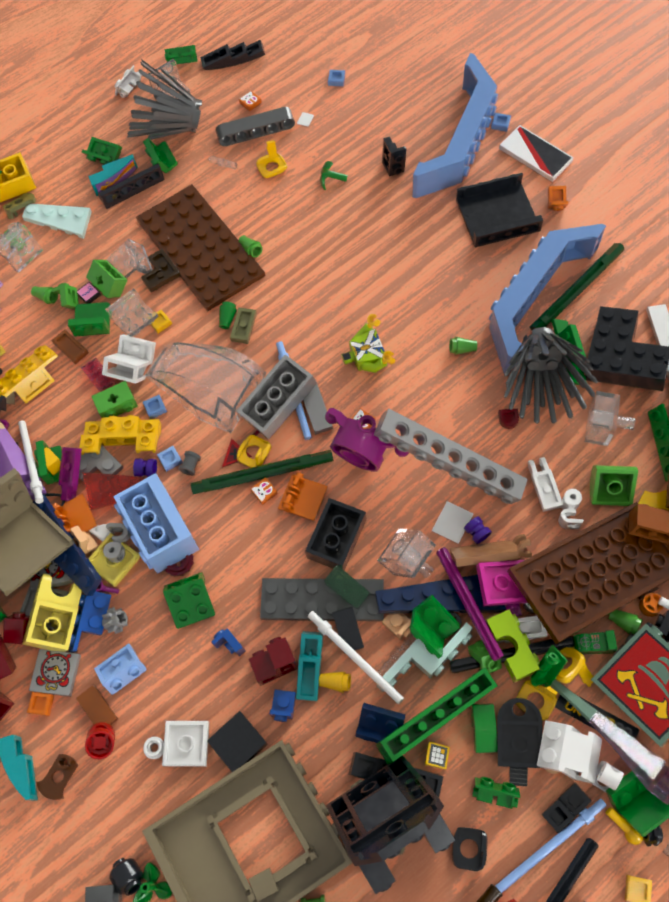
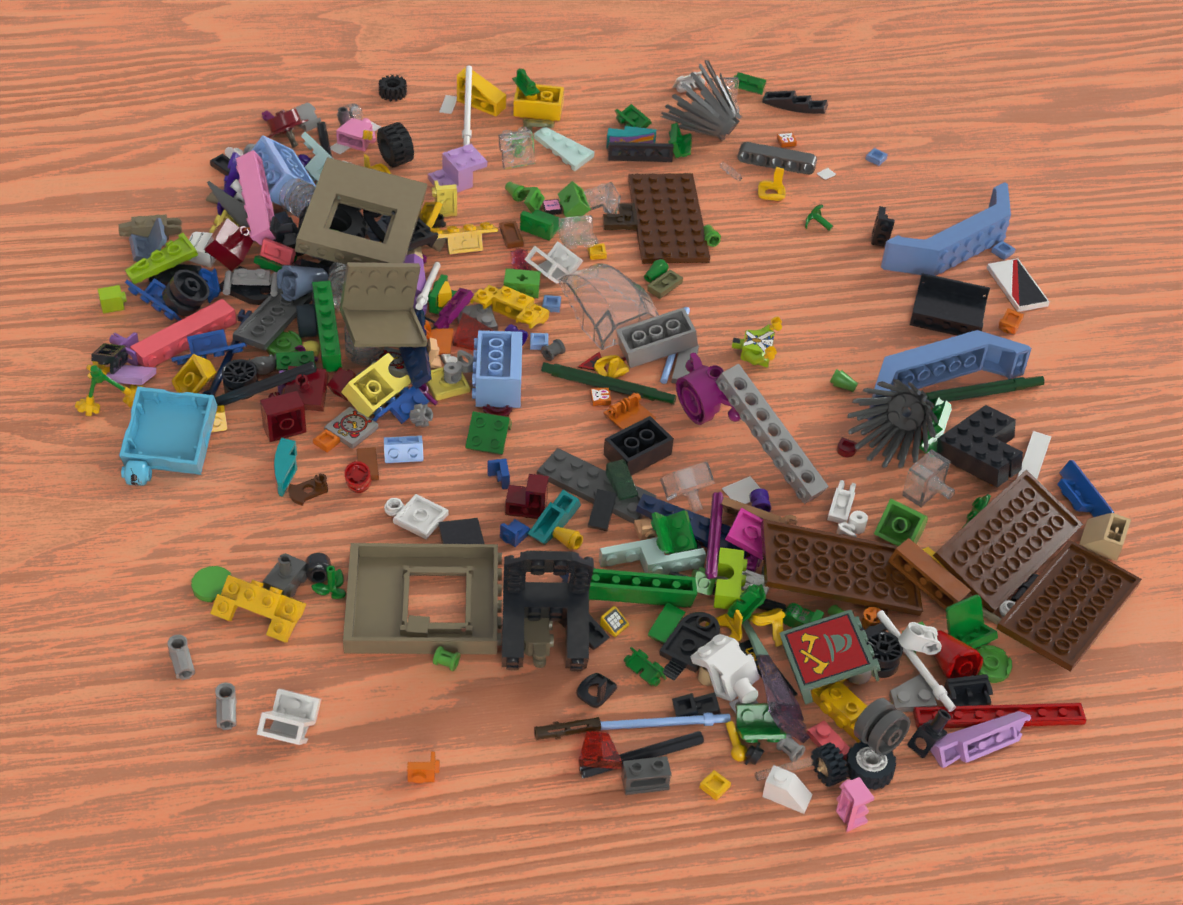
camera: 20 degrees right, 20 degrees down
white bar [308,611,404,705] -> none

